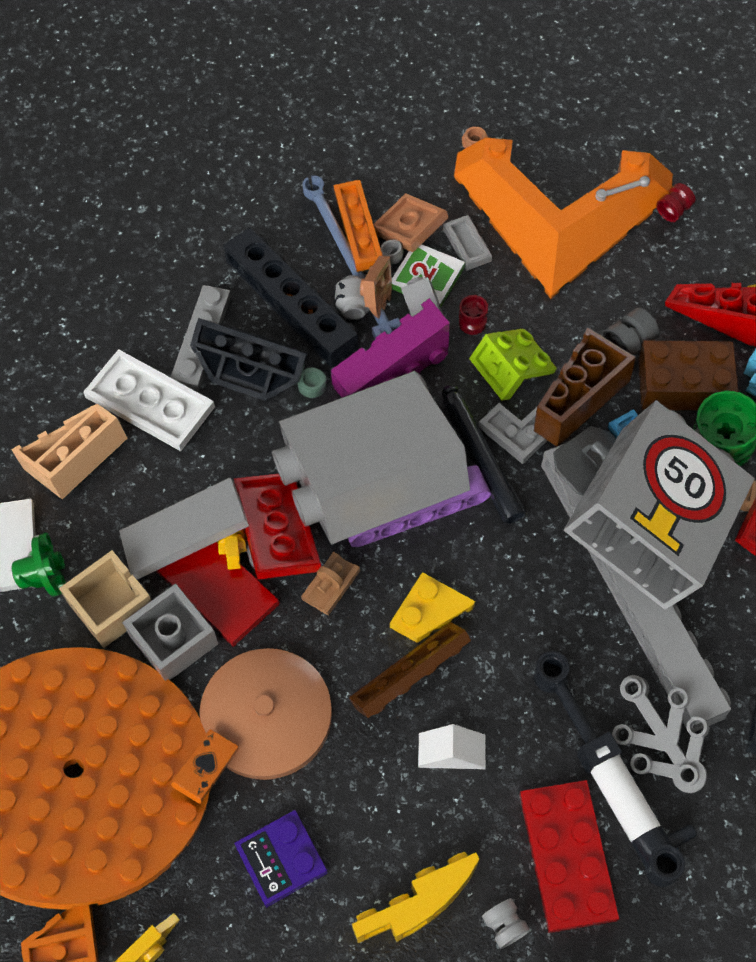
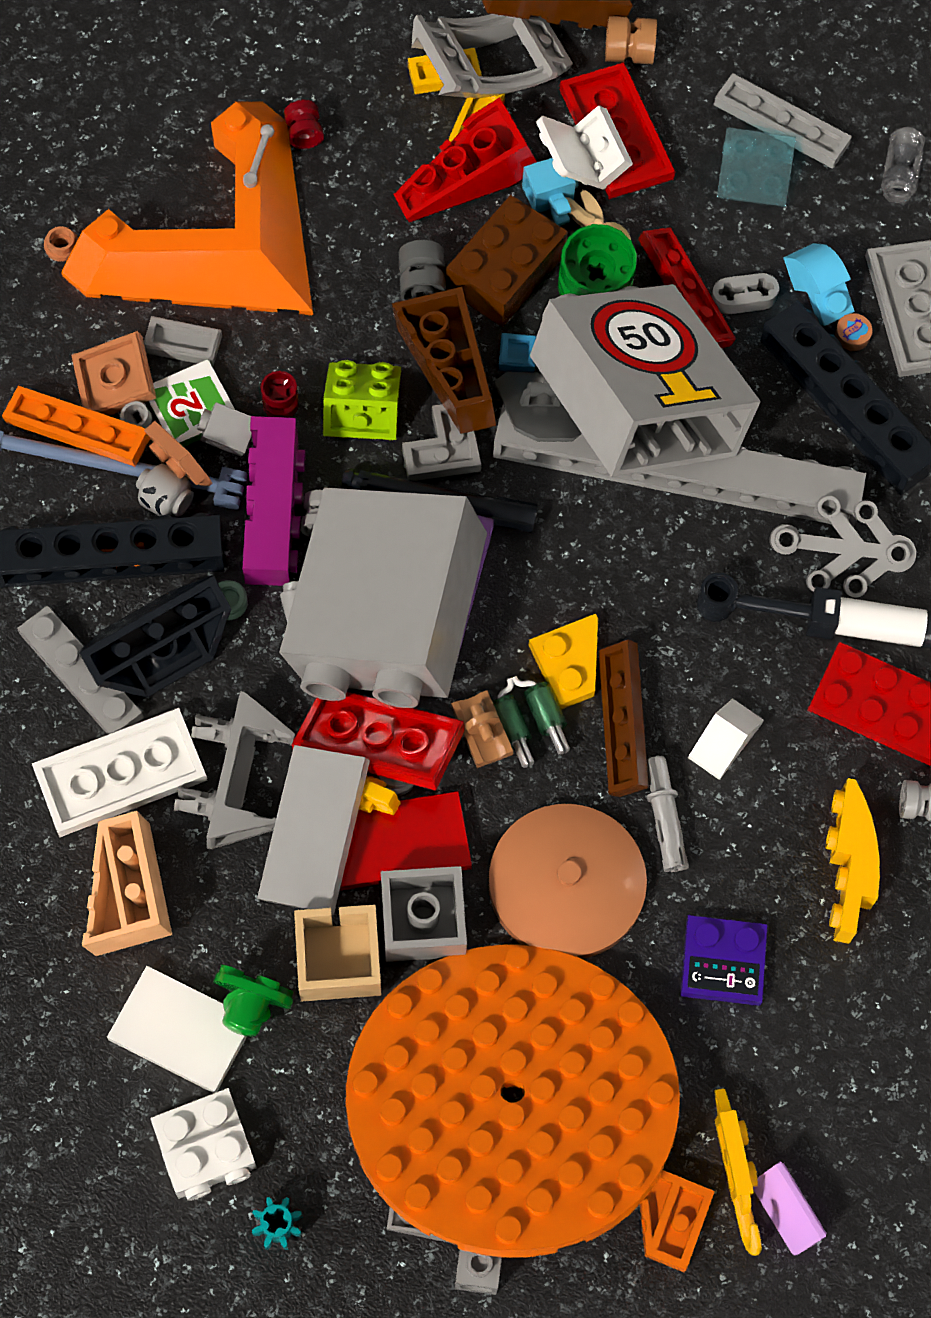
camera: 60 degrees left, 5 degrees up
orange tile [171,729,238,804] -> none
none -> light grey hose [174,691,295,849]
none -> clear green piece [492,676,570,768]
none -> light grey axle [647,756,689,872]

